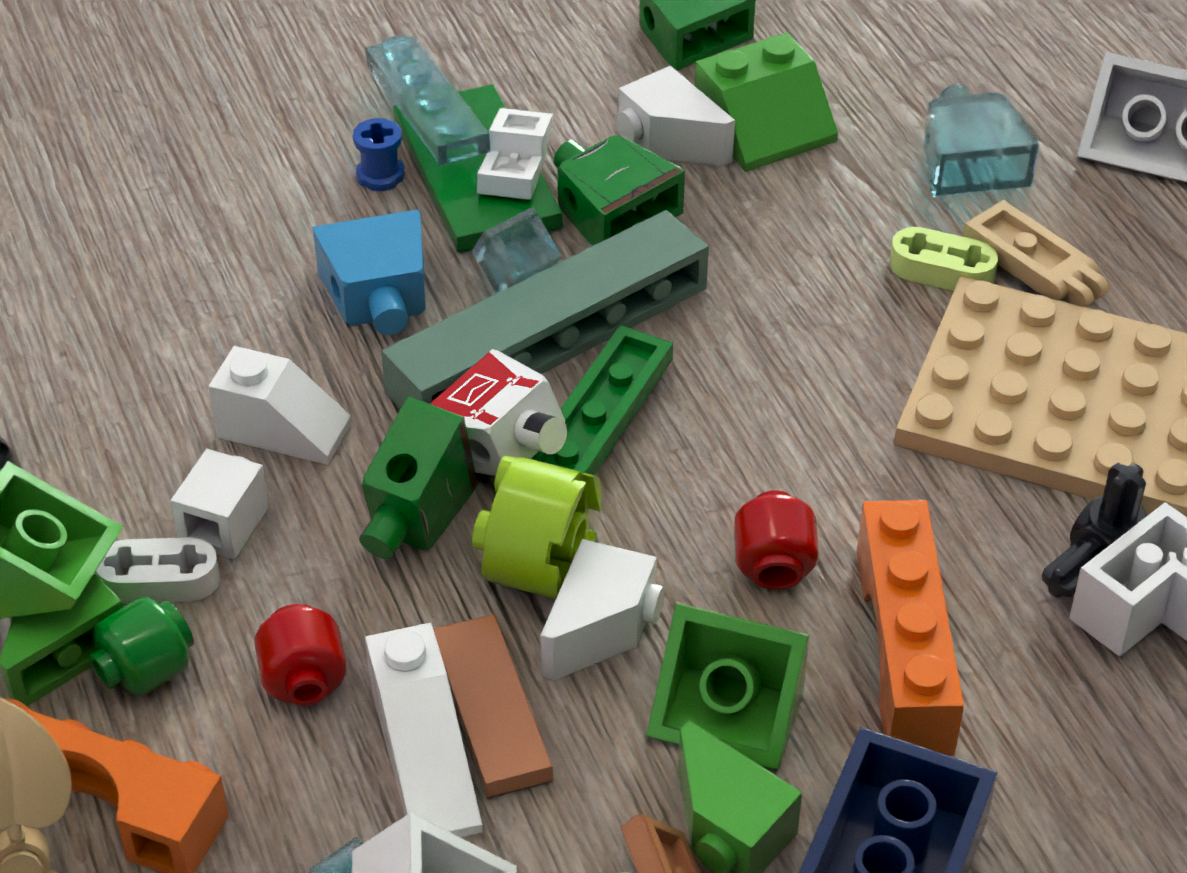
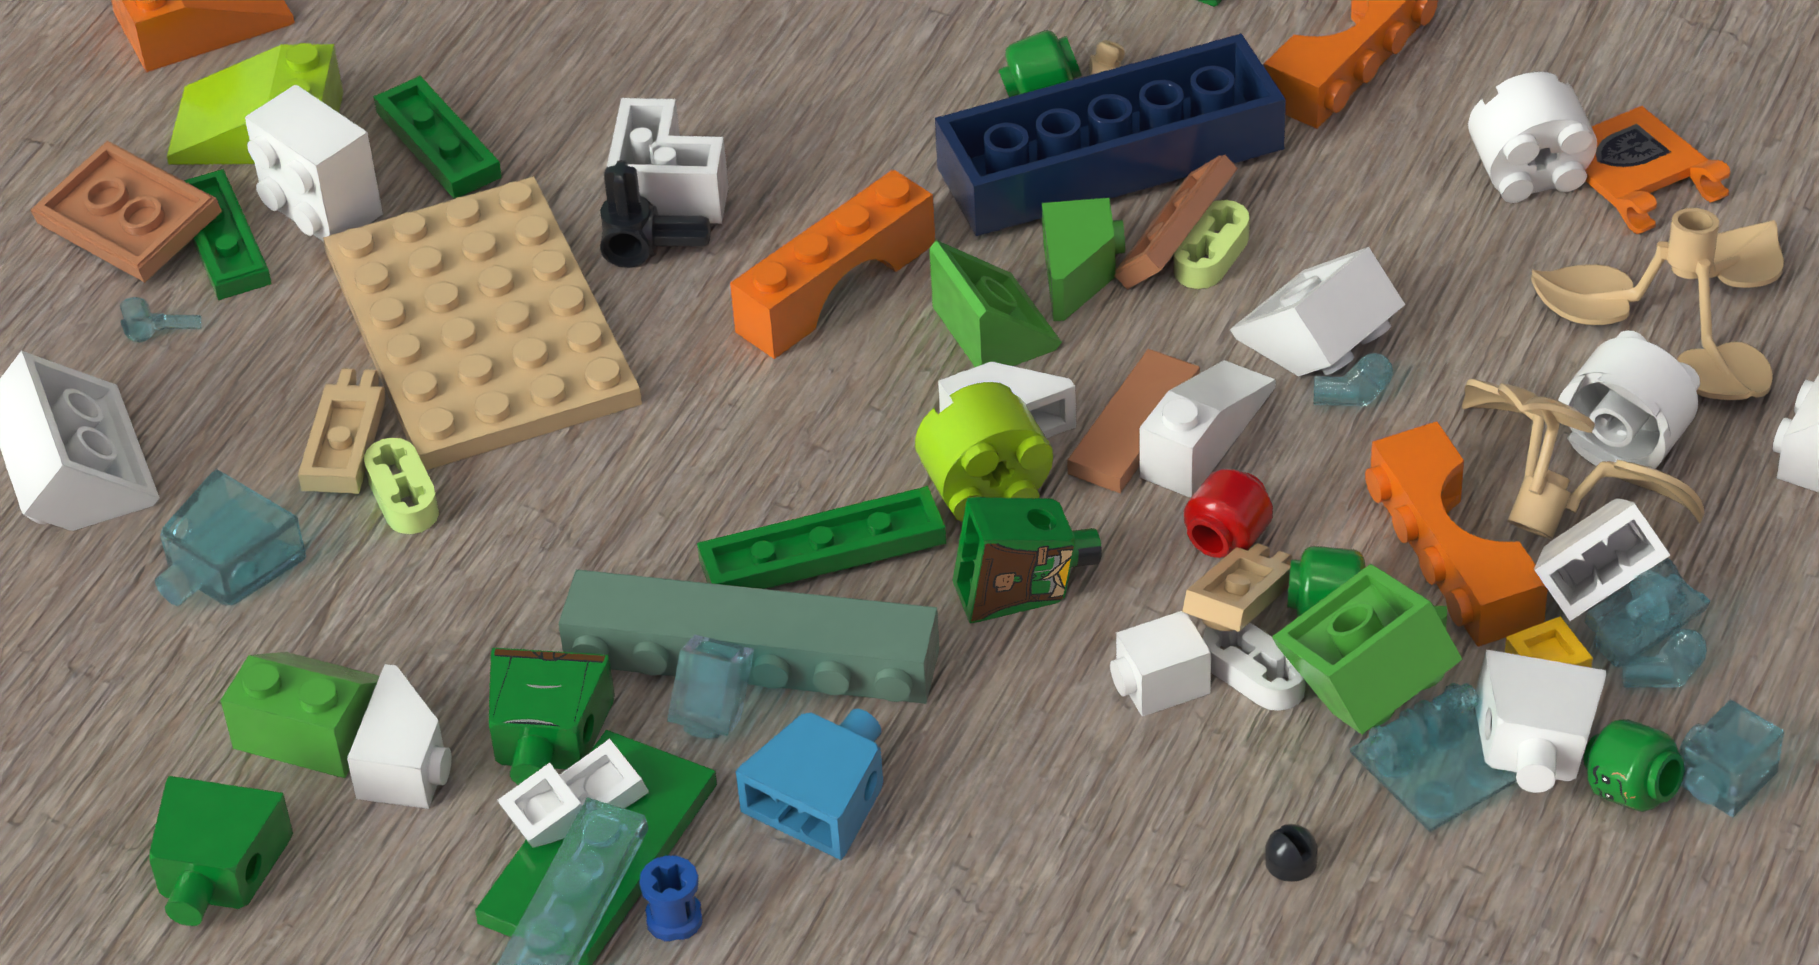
camera: 130 degrees left, 0 degrees up
white slope [208,346,351,465] -> none
white torso [430,349,567,476] -> none
red head [734,490,818,590] -> none
none -> tan hinge [1182,543,1292,632]

